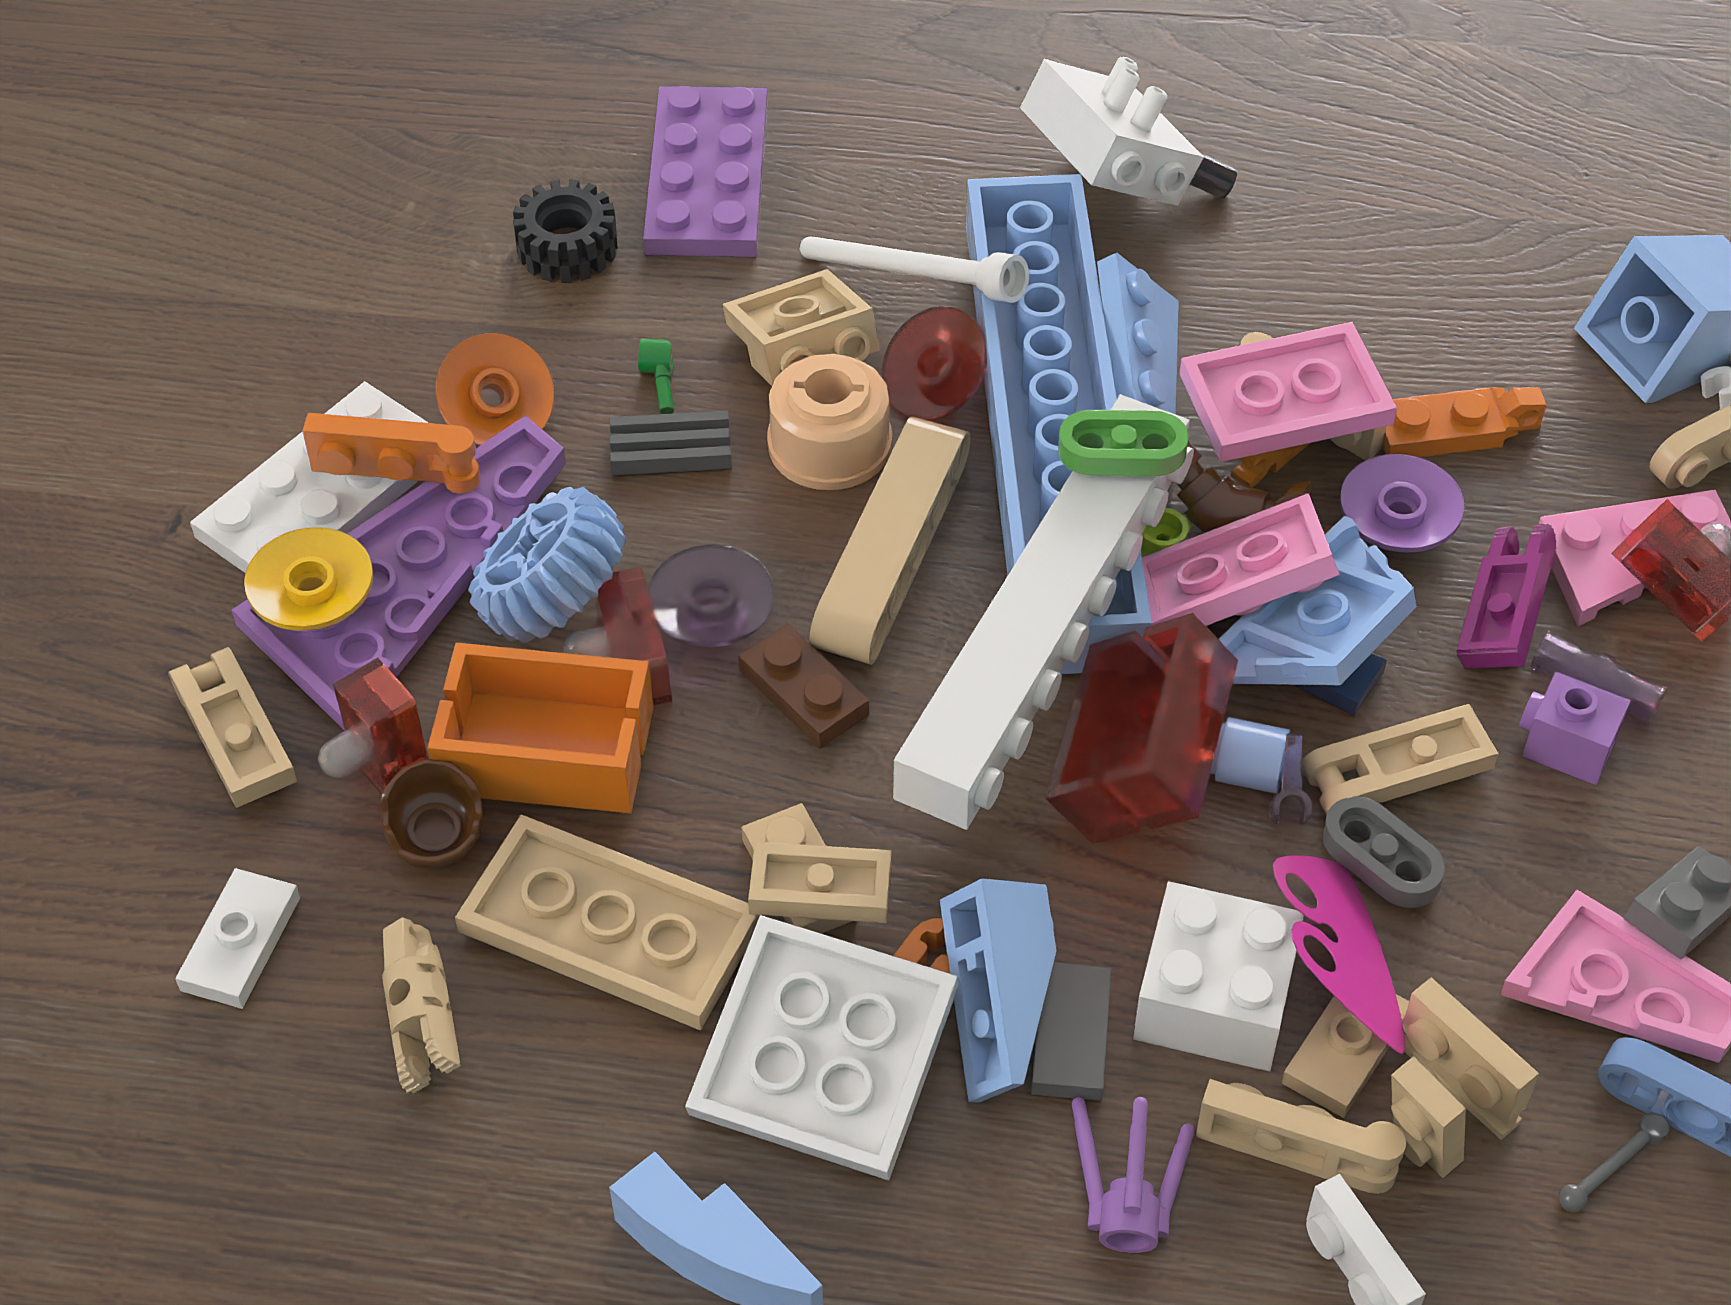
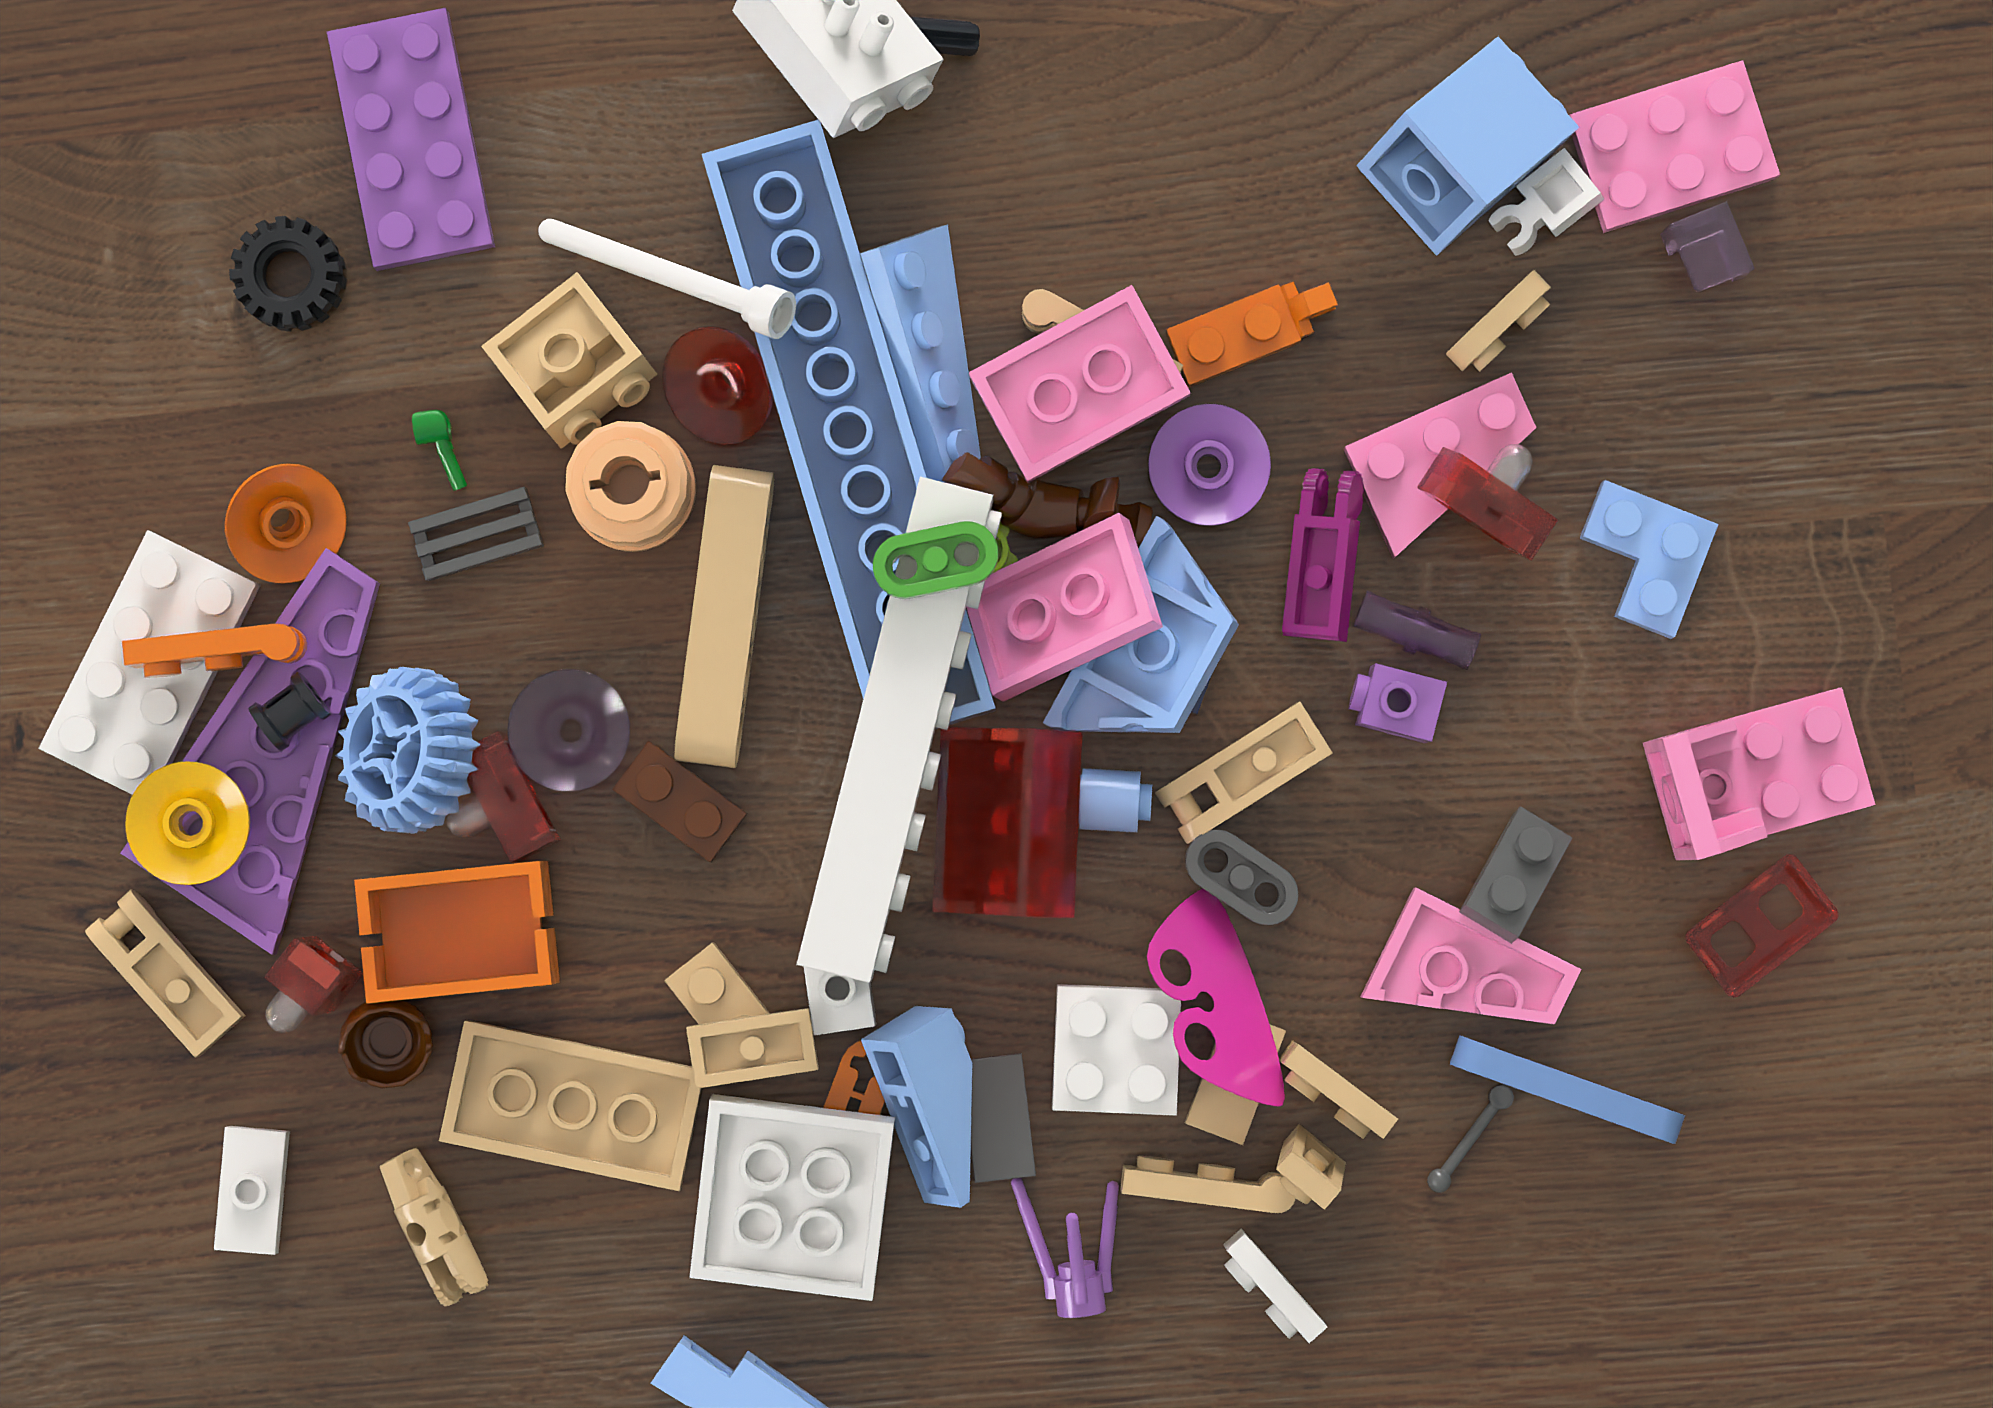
camera: 10 degrees left, 35 degrees up
clear purple hand [1268,733,1313,825] -> none
none -> black bush [248,672,331,752]
none -> white brick [804,967,877,1035]

